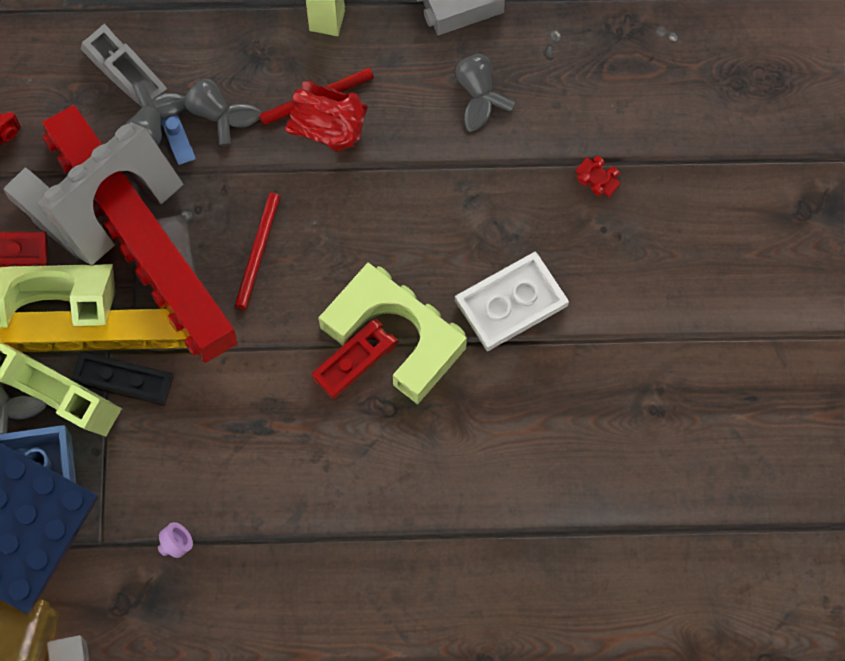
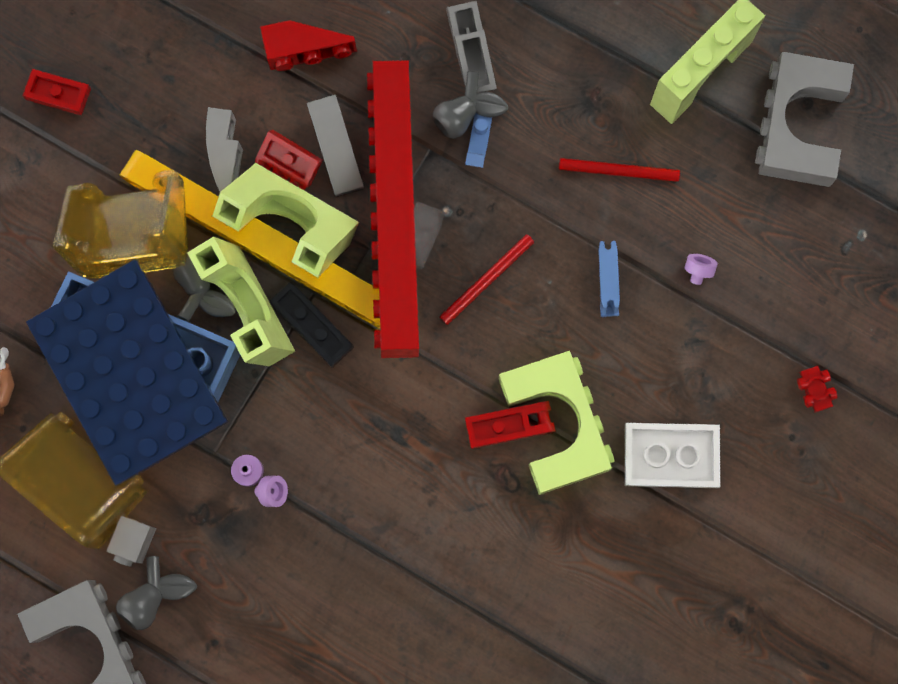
camera: 35 degrees right, 10 degrees up
light grey arch [37,122,184,265] -> none
dark grey piece [184,78,262,147] -> none
red piece [285,80,368,152] -> none
dark grey piece [454,54,515,132] -> none
none -> lavender tile [231,455,264,487]
none -> medium blue piece [598,241,620,317]
none -> lavender tile [684,254,718,285]

